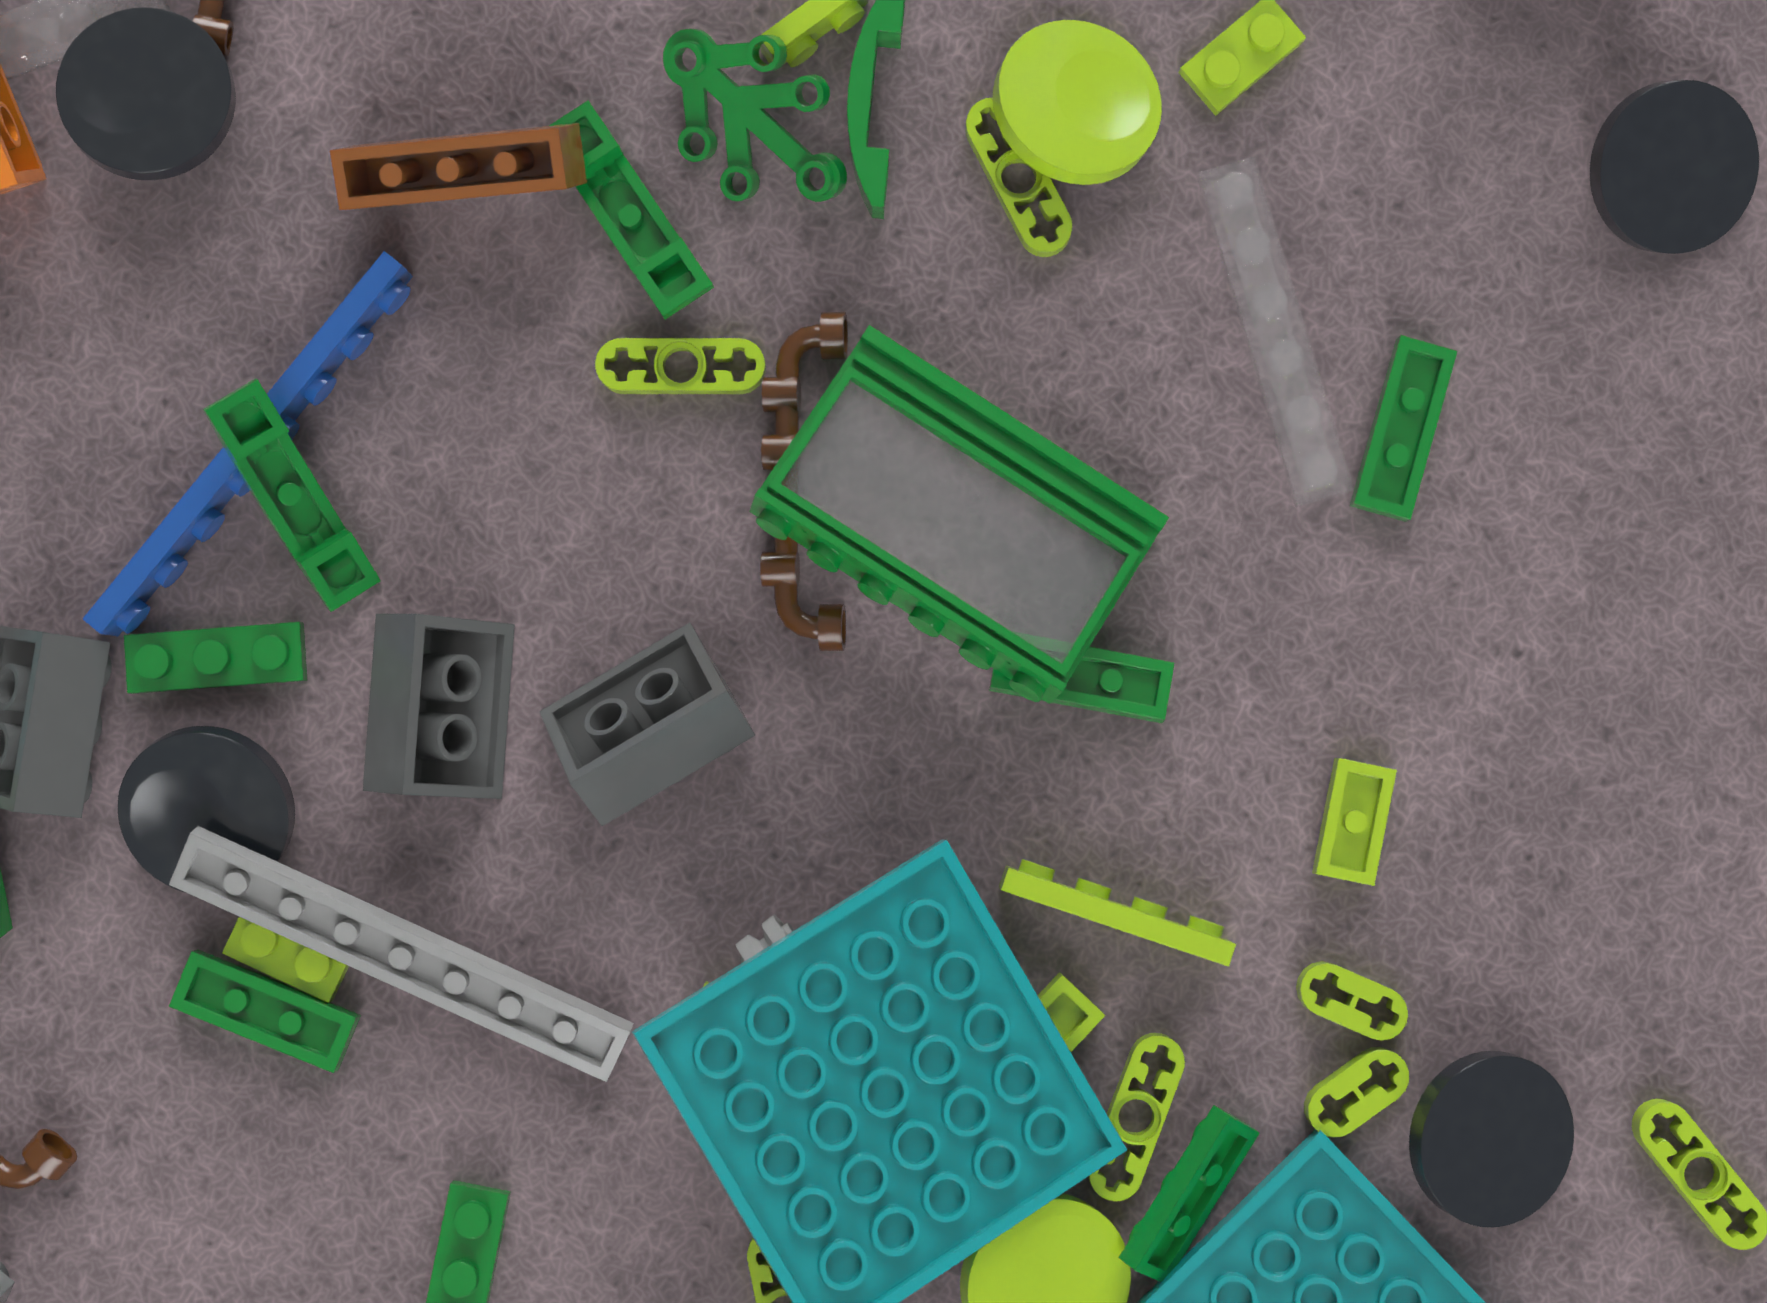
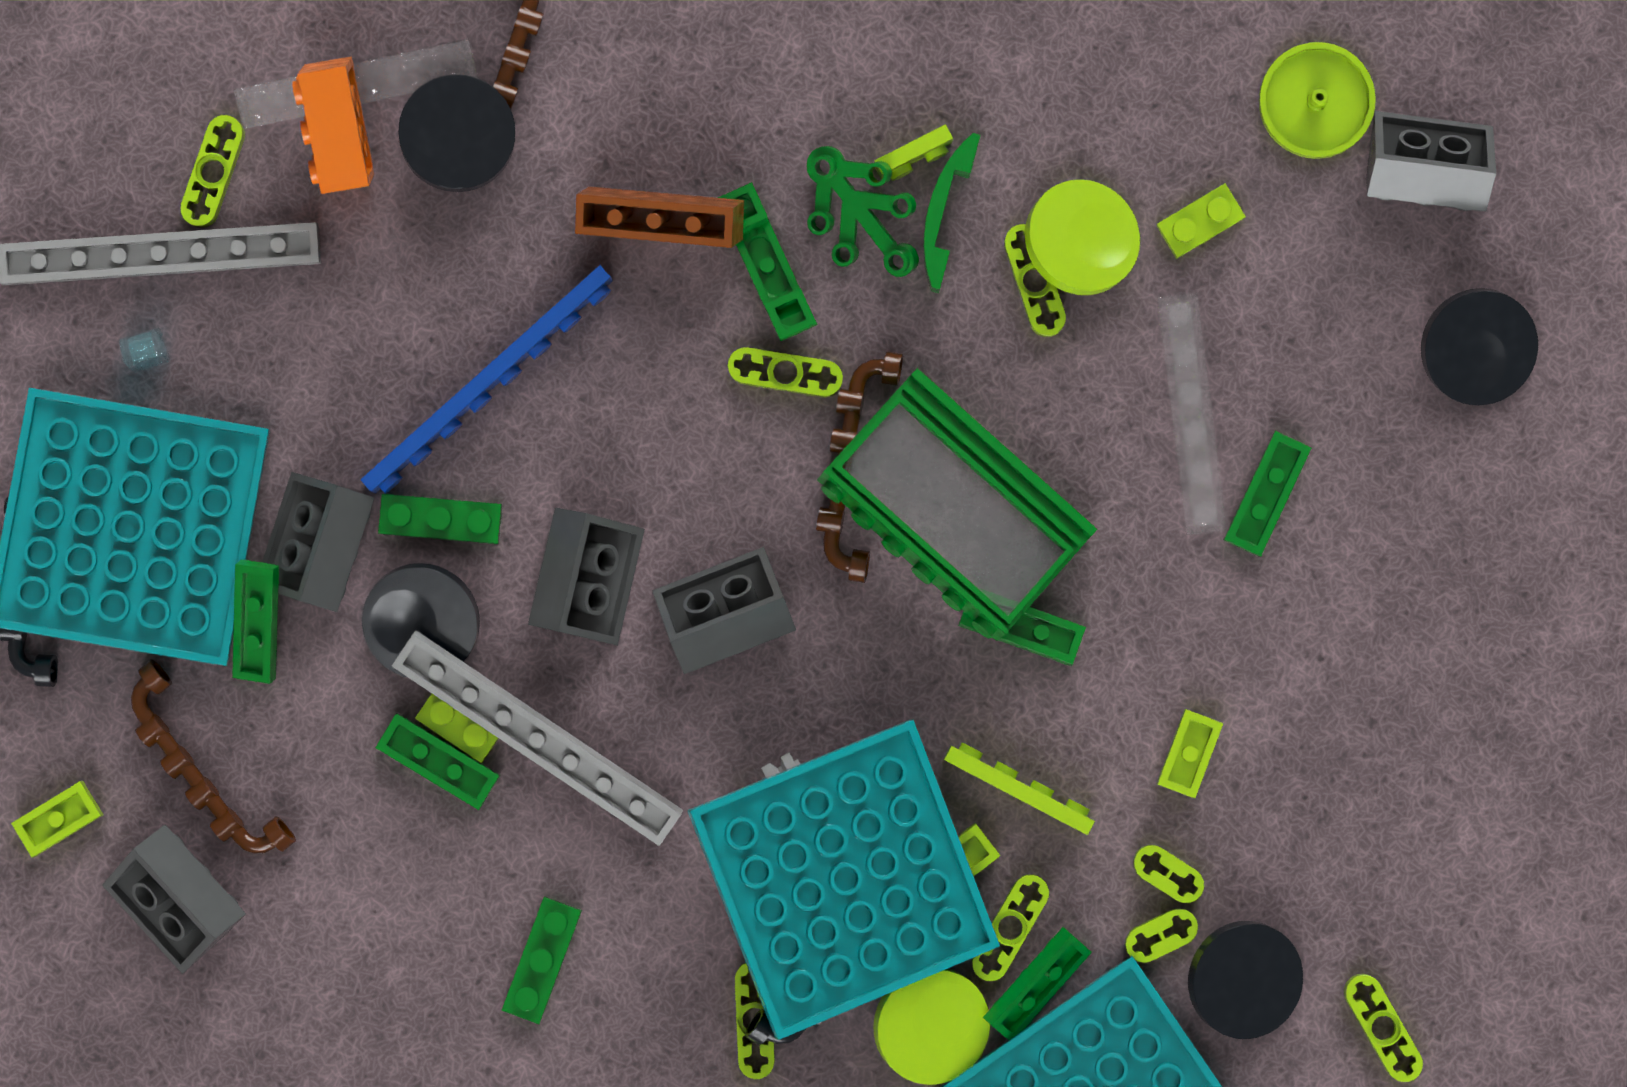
camera: 15 degrees right, 0 degrees up
green slope [203,378,381,612] -> none

